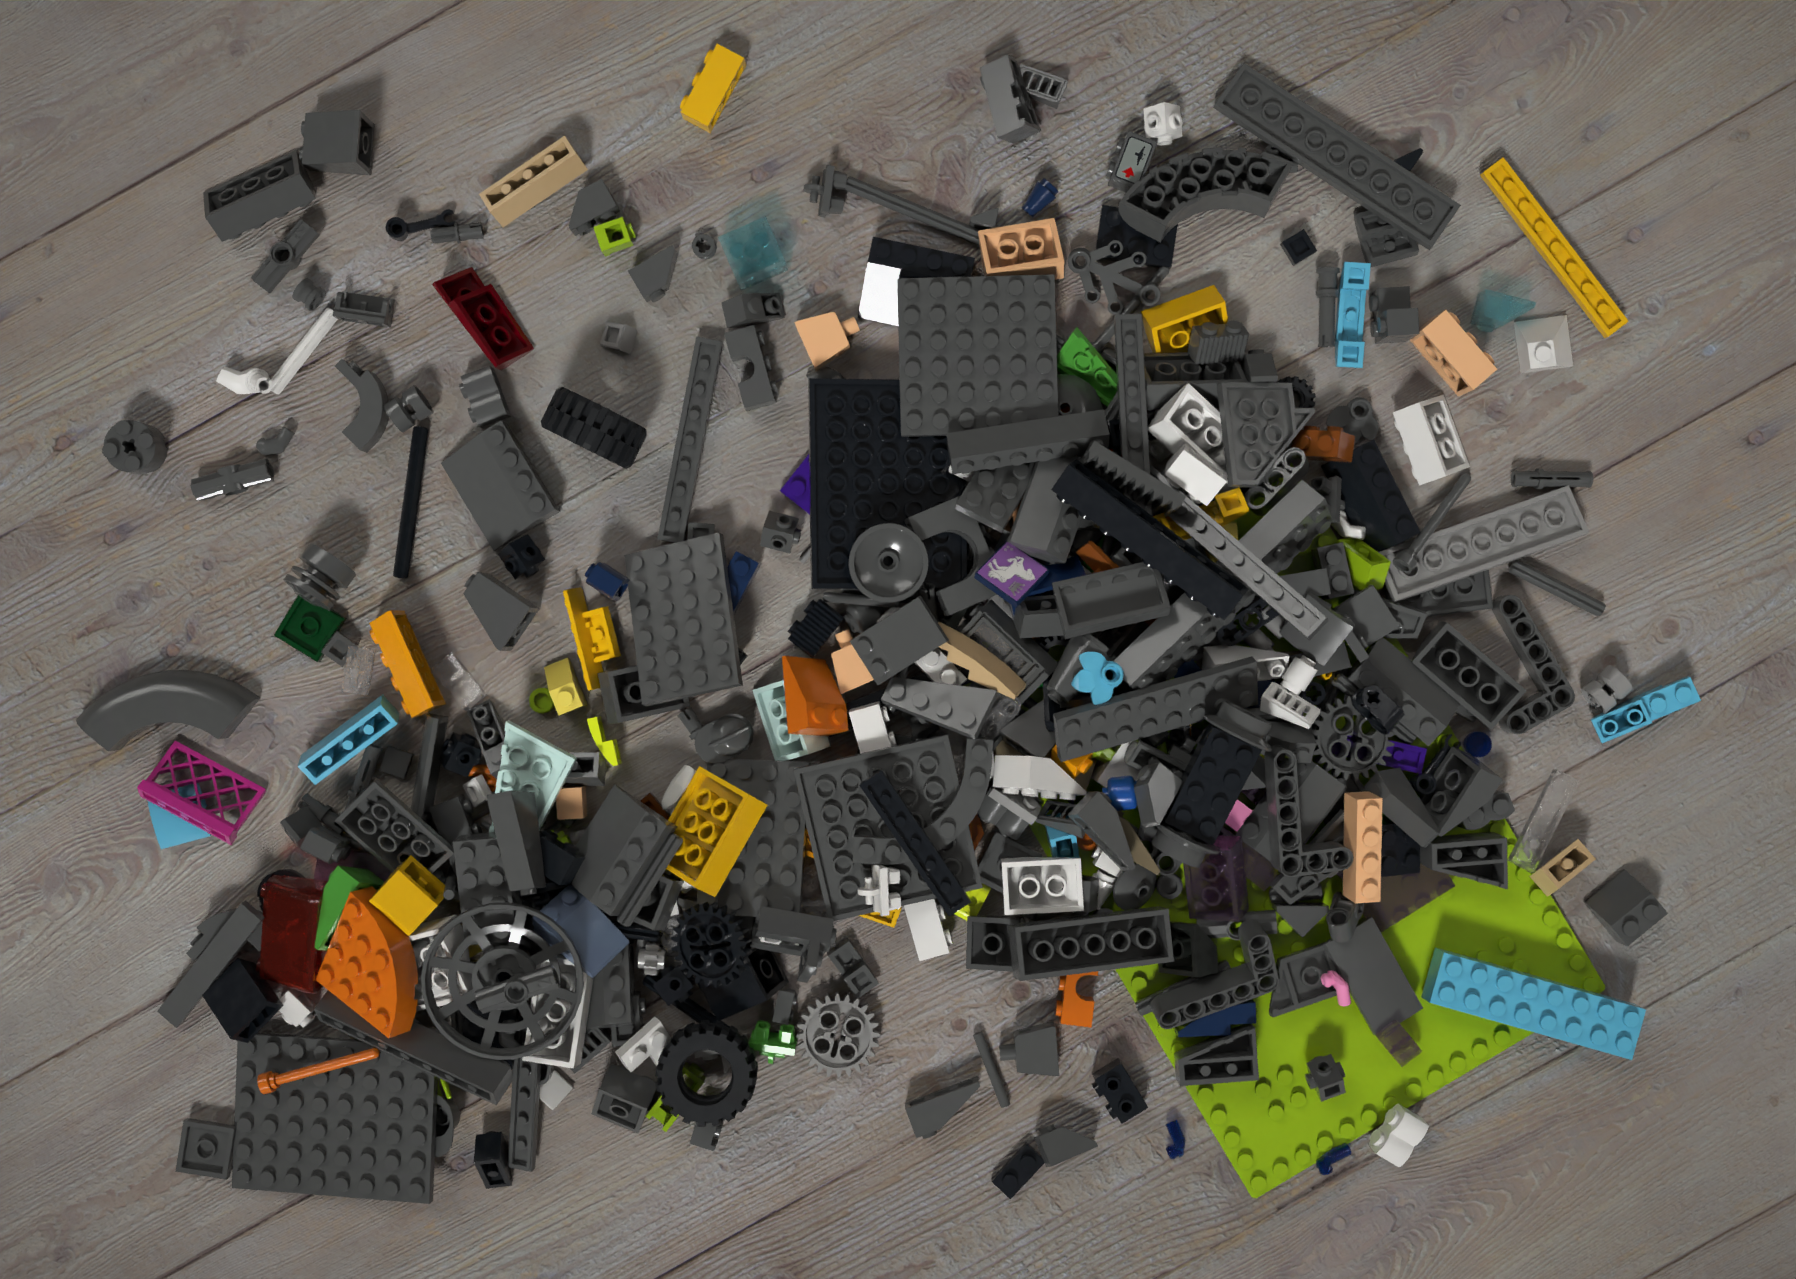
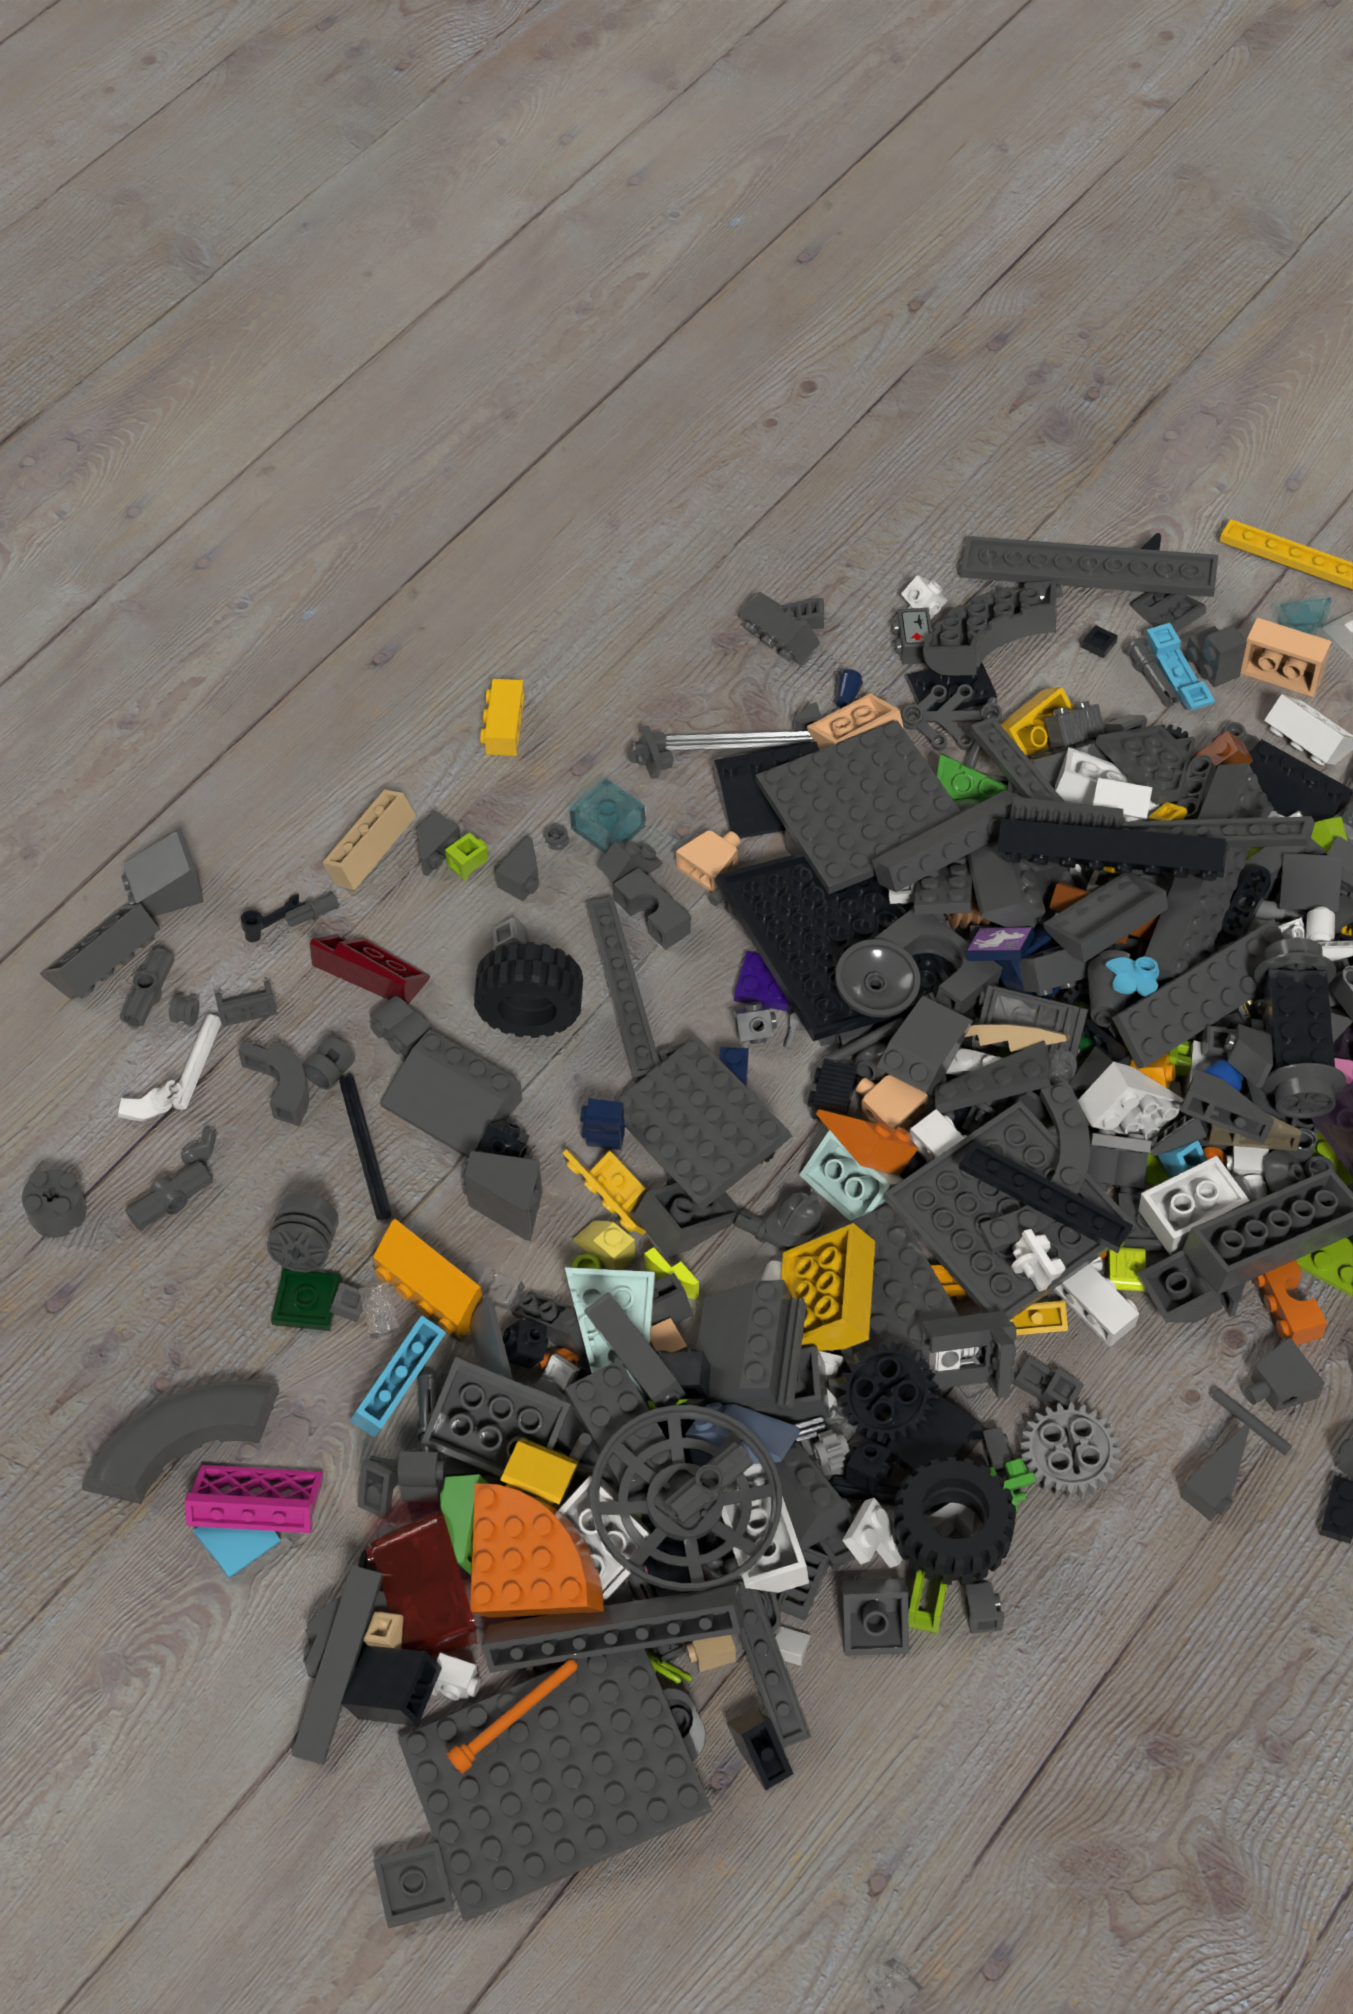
camera: 20 degrees left, 35 degrees down
none -> tan slope [363,1611,403,1649]

